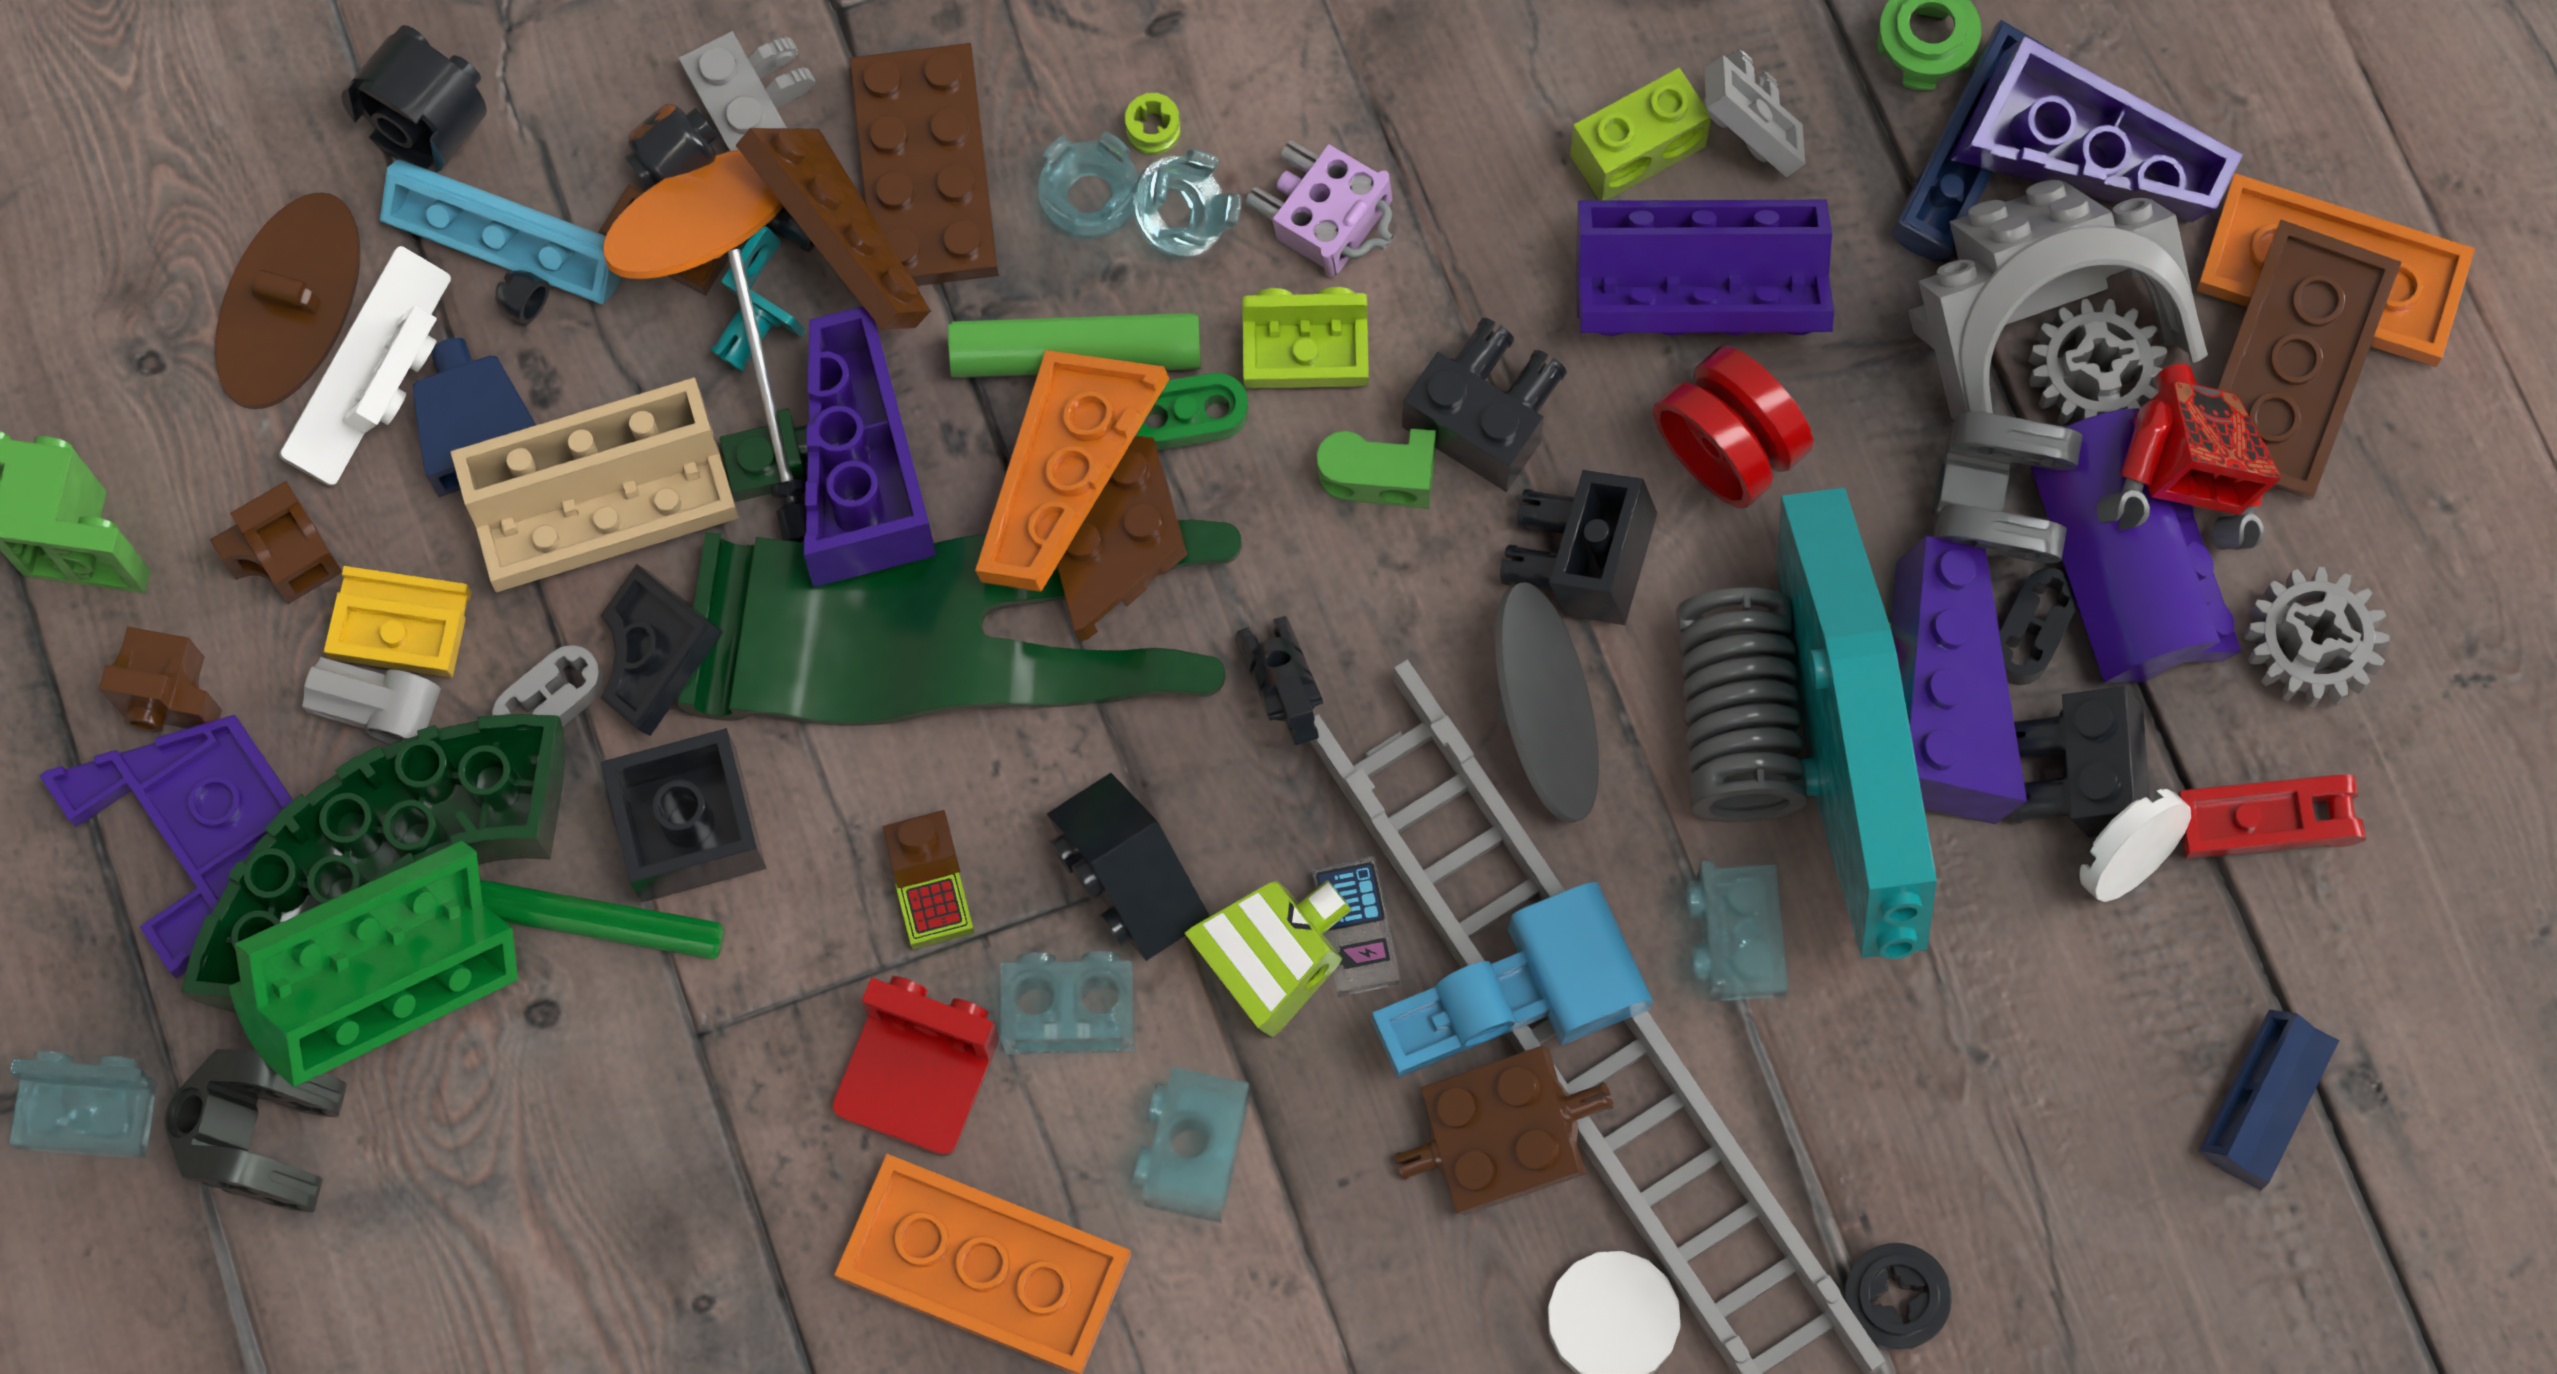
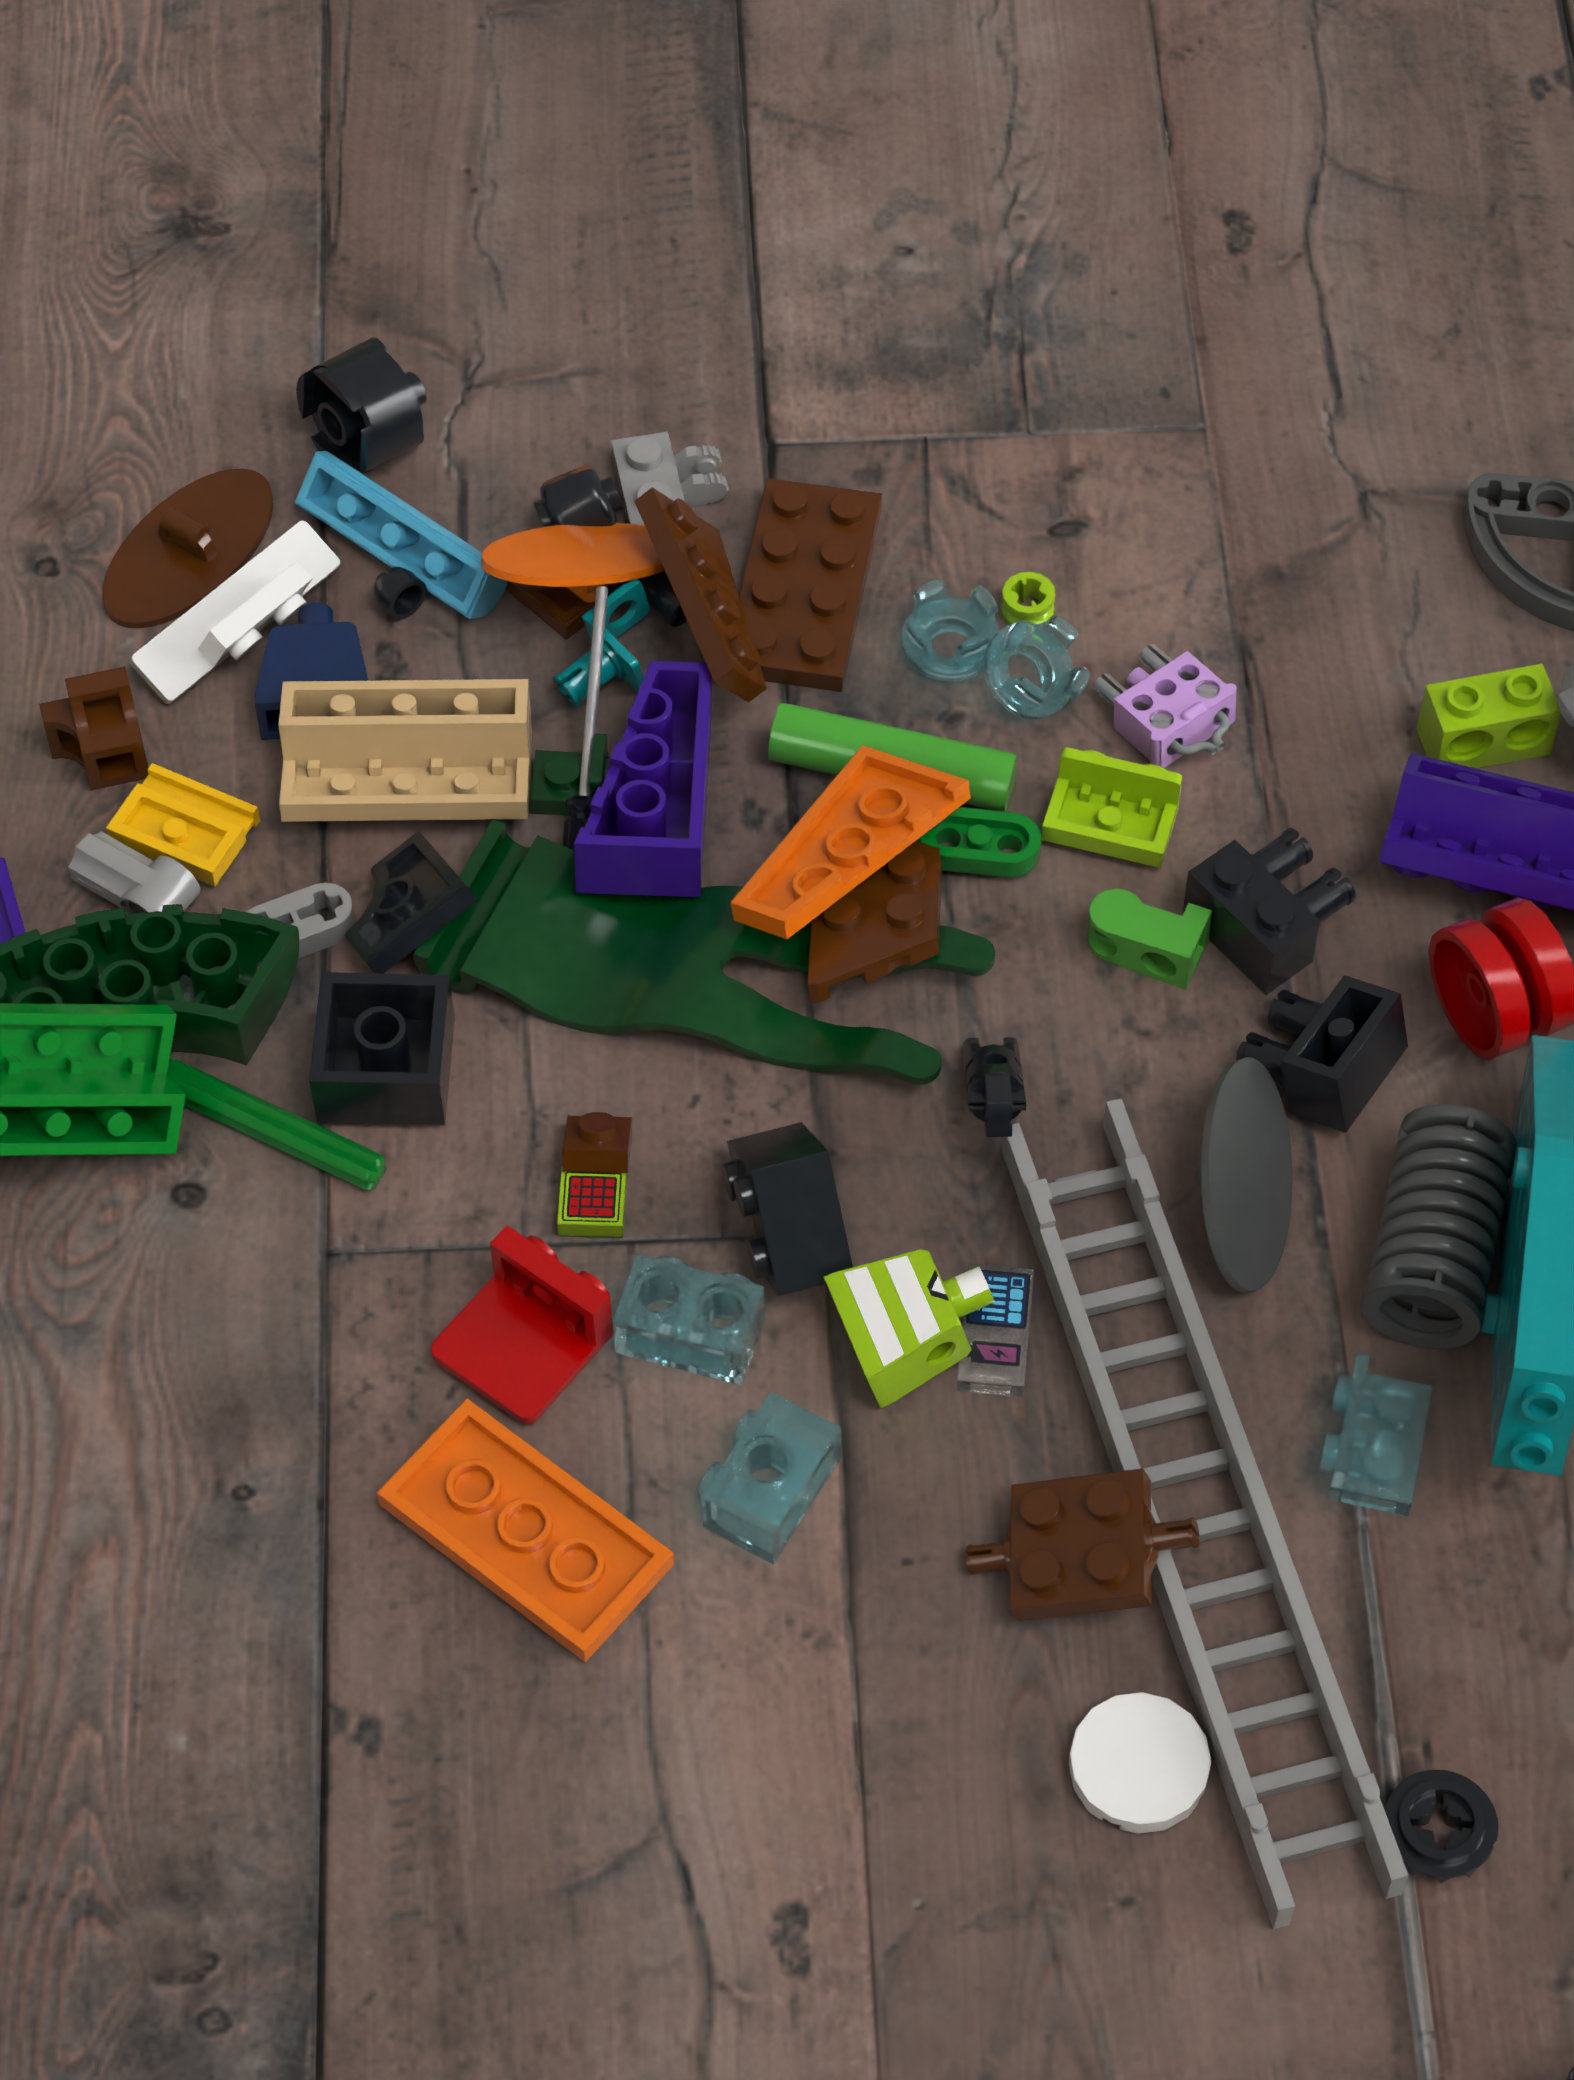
camera: 15 degrees right, 15 degrees down
dark azure plate [1371,882,1654,1078] -> none

